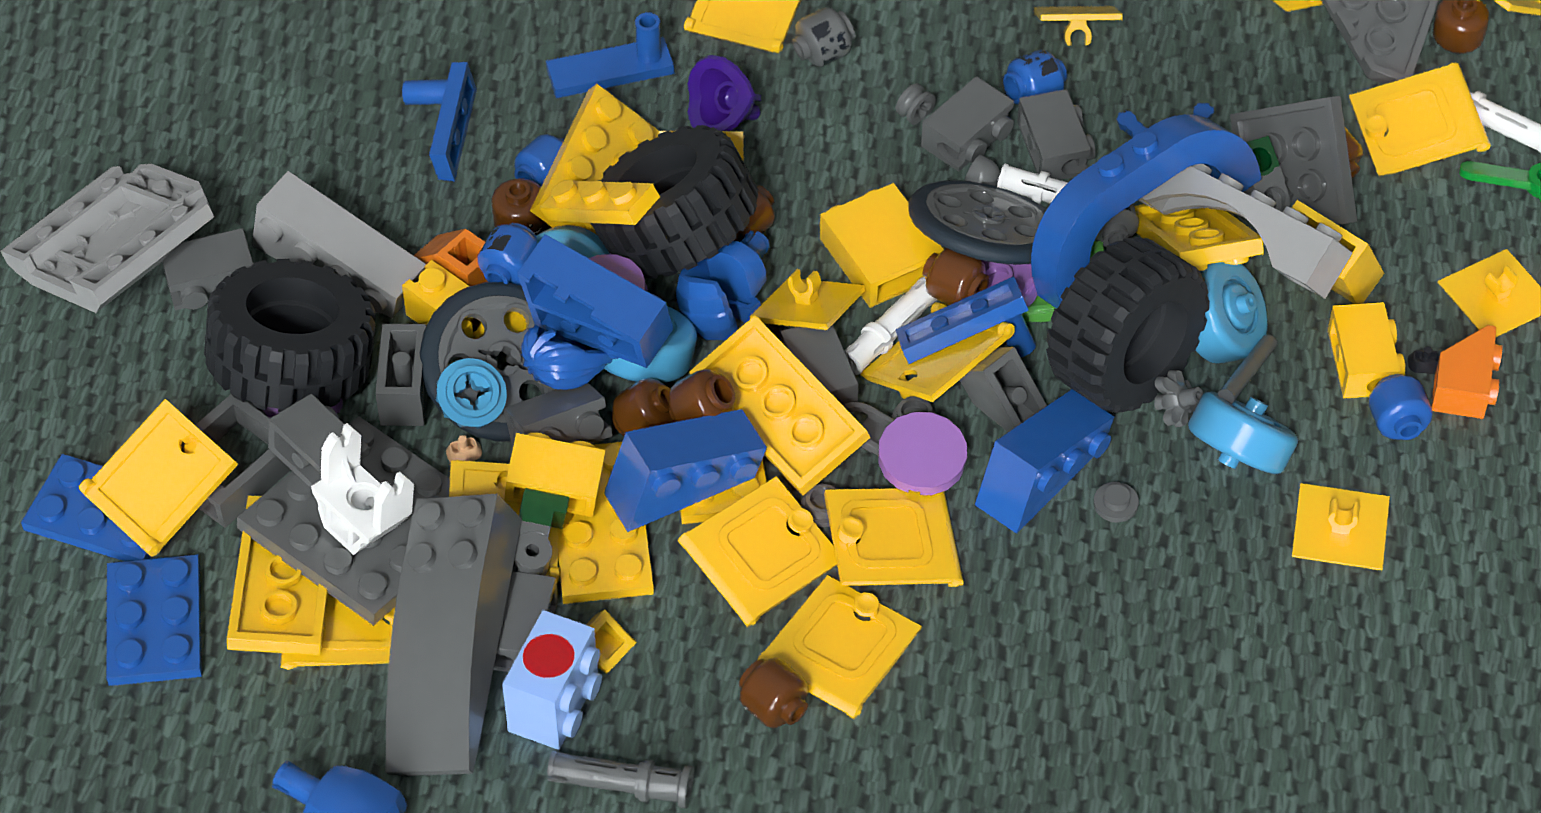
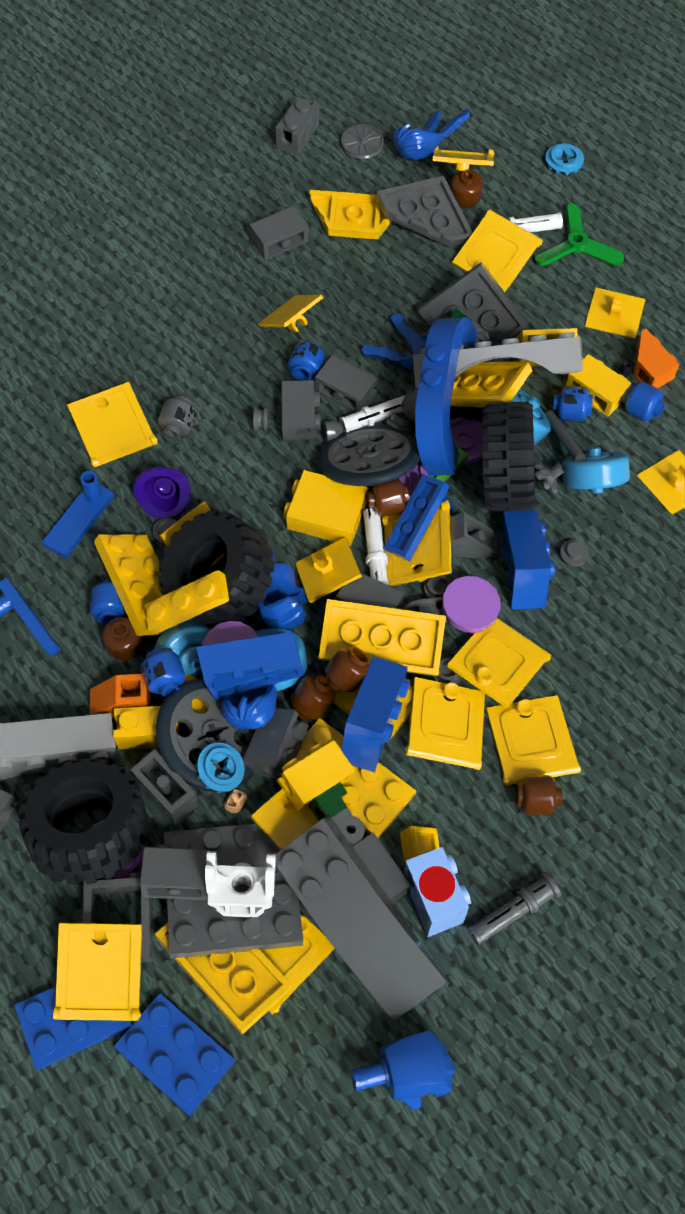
camera: 45 degrees left, 10 degrees up
none -> blue head [553,386,593,422]

